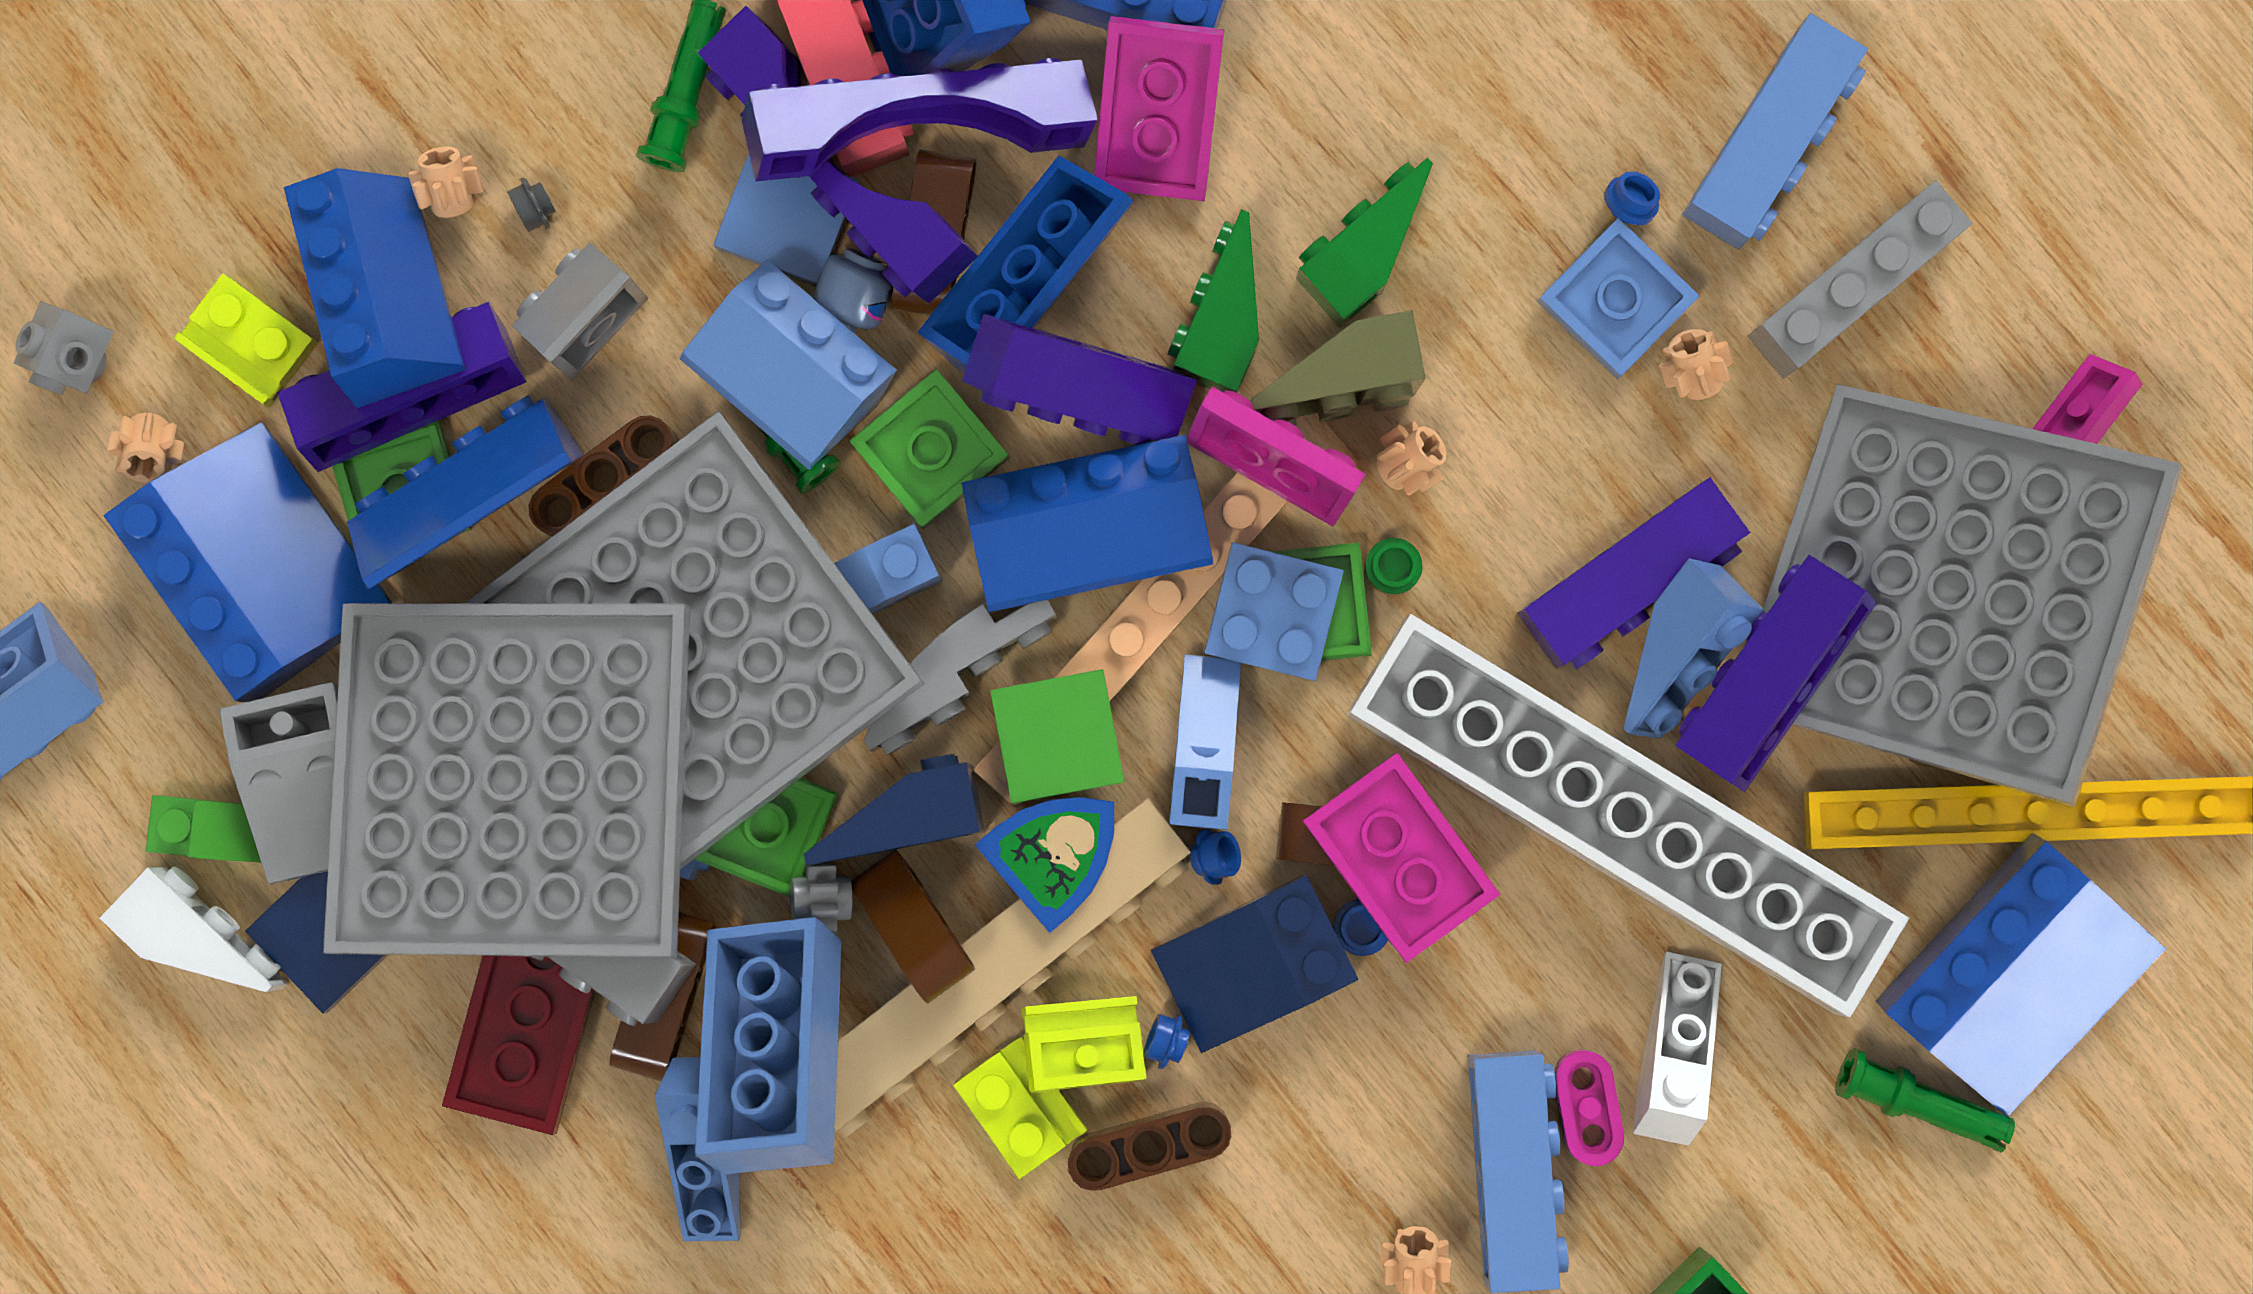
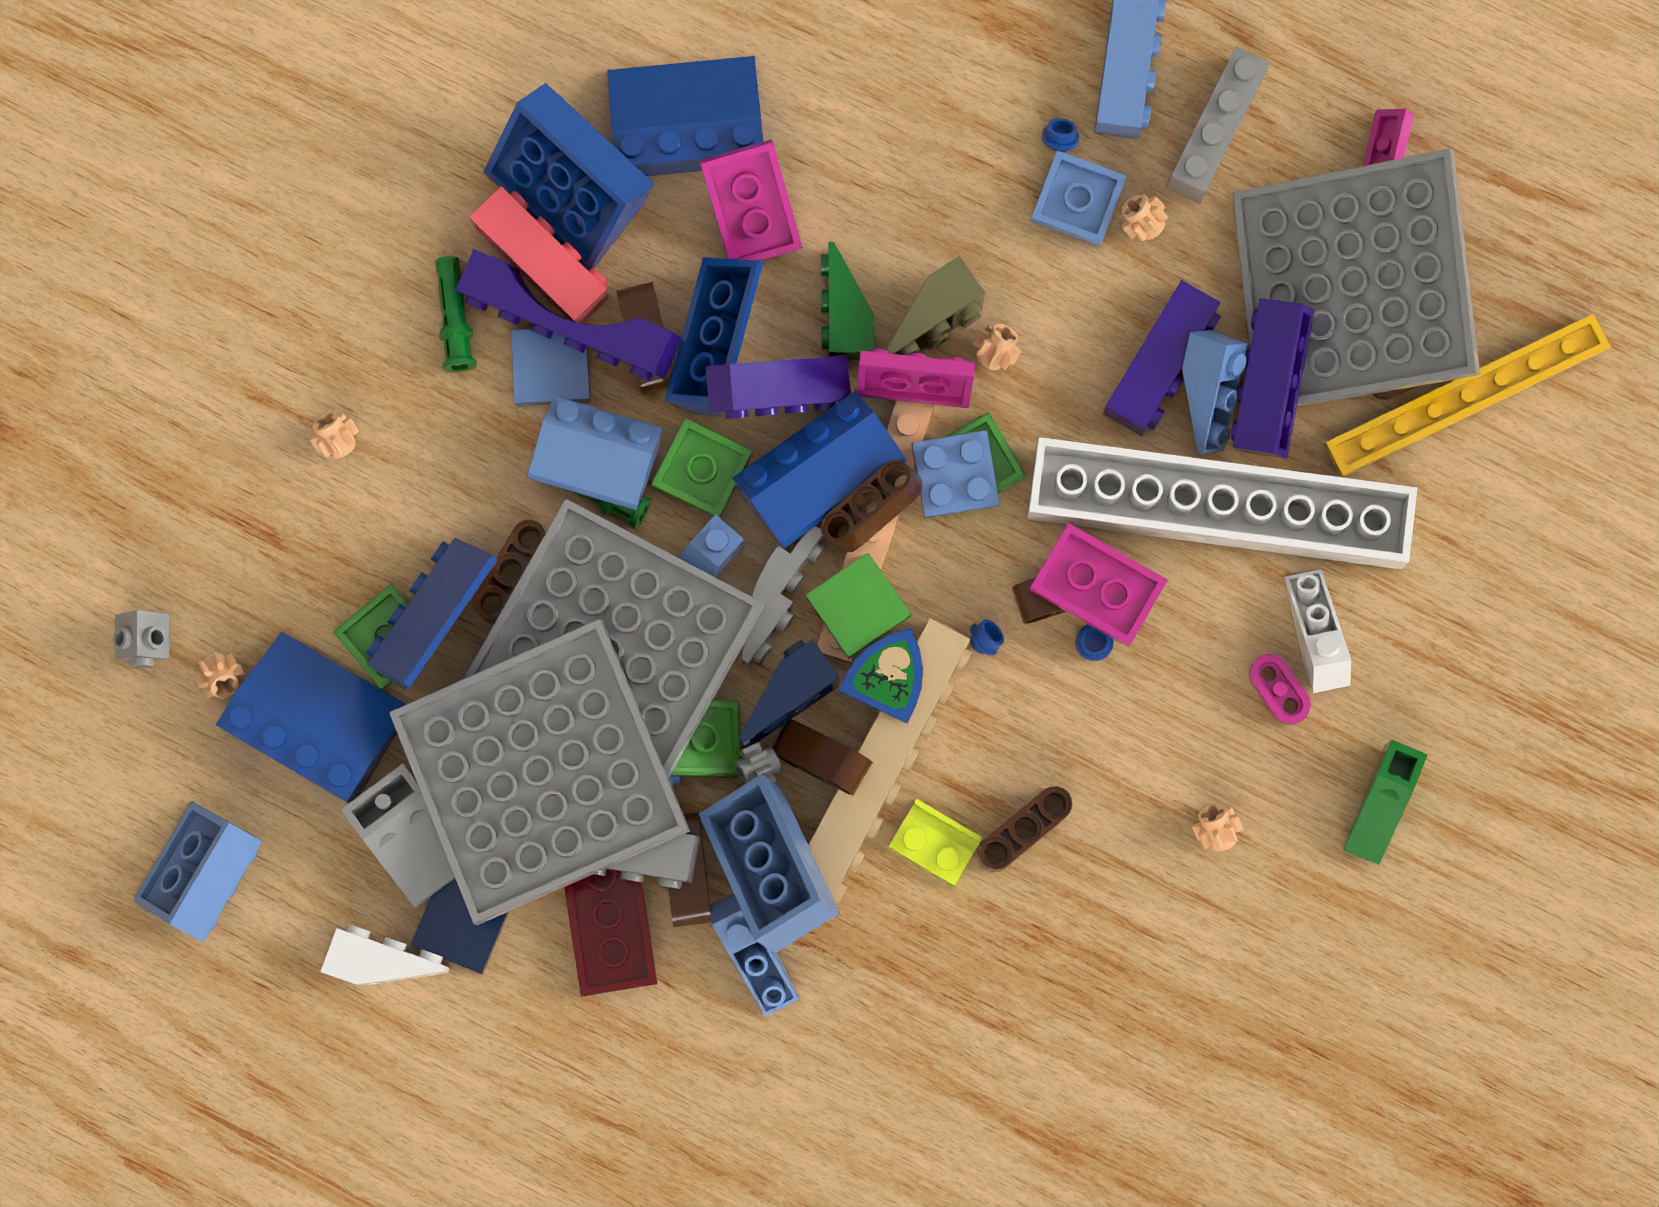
camera: 25 degrees left, 5 degrees down
bright green slope [145,795,261,863] -> none
neon yellow plate [173,273,319,408] -> none
dark purple brick [277,302,527,472] -> none
blue slope [284,168,466,408] -> none
dark grey plate [507,178,556,232] -> none
light grey slope [512,242,649,380] -> none
arch [741,58,1098,182] -> none
sand blue head [813,248,893,334] -> none
neon yellow plate [1020,996,1146,1093] -> none
blue plate [1144,1014,1190,1069] -> none
dark blue slope [1151,874,1359,1053] -> none
slope [1169,654,1241,830] -> none
green slope [1296,157,1433,329] -> none
green plate [1365,538,1422,595] -> none
medium blue brick [1468,1050,1569,1293] -> none
green pin [1835,1048,2015,1153] -> none
slope [1876,832,2166,1116] -> none
none -> reddish brown beam [821,460,922,553]

